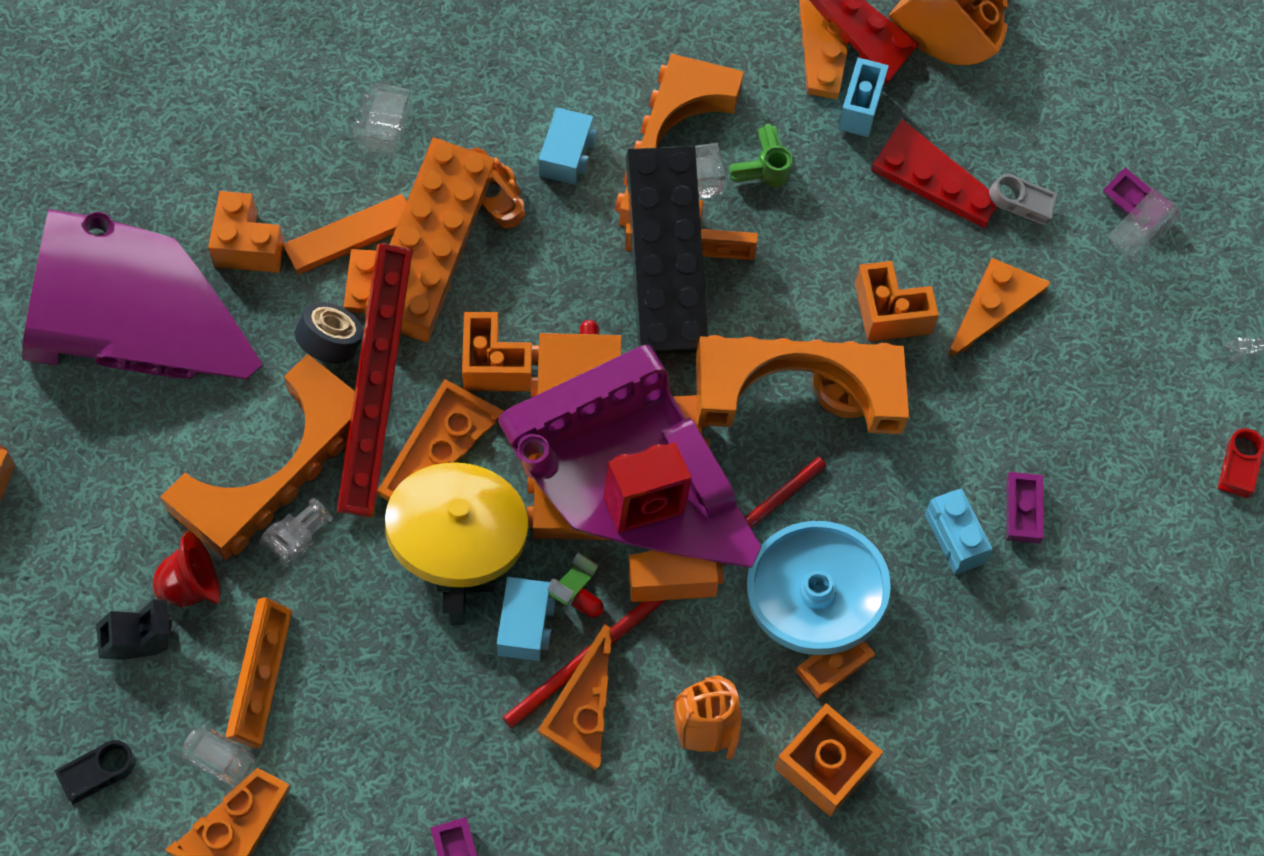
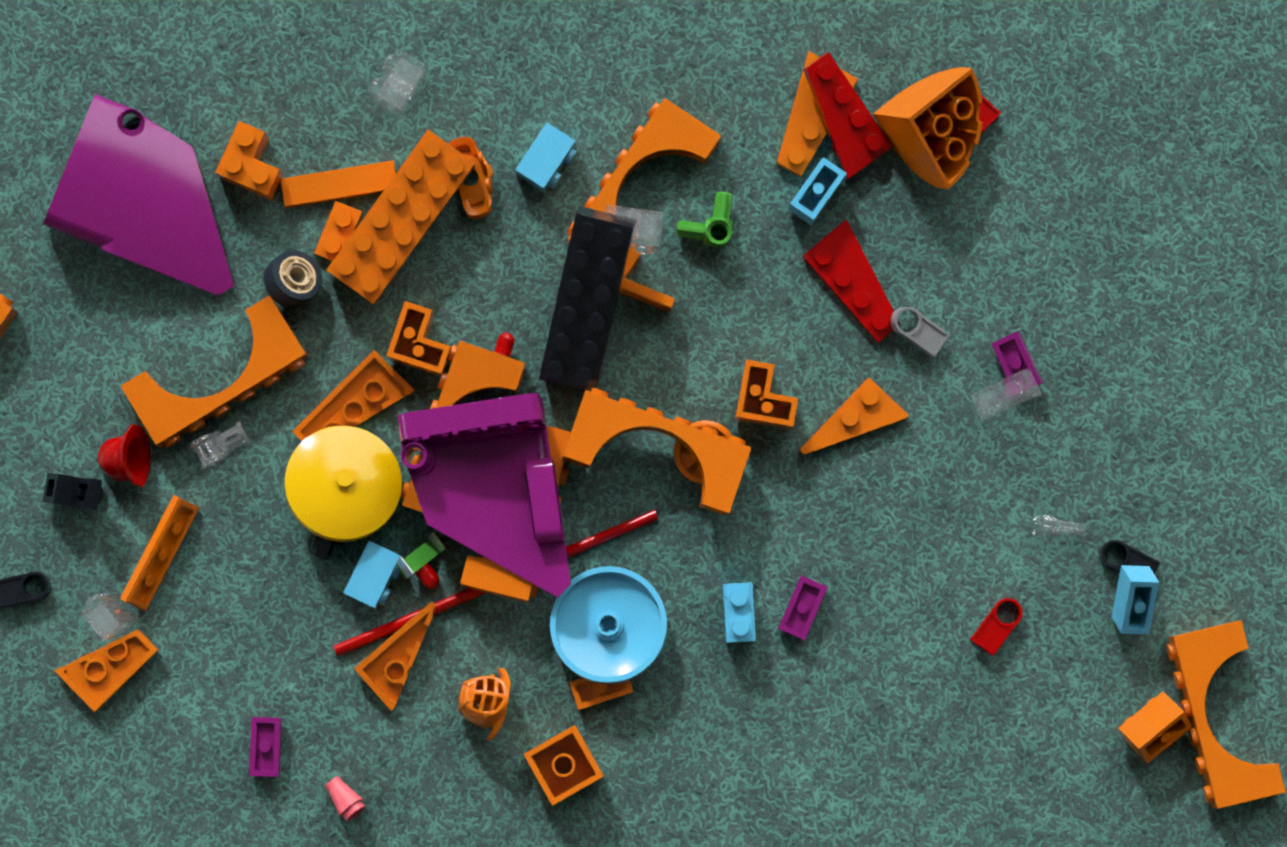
camera: 20 degrees right, 20 degrees up
red tile [337,242,413,518] -> none
red brick [603,442,692,533] -> none

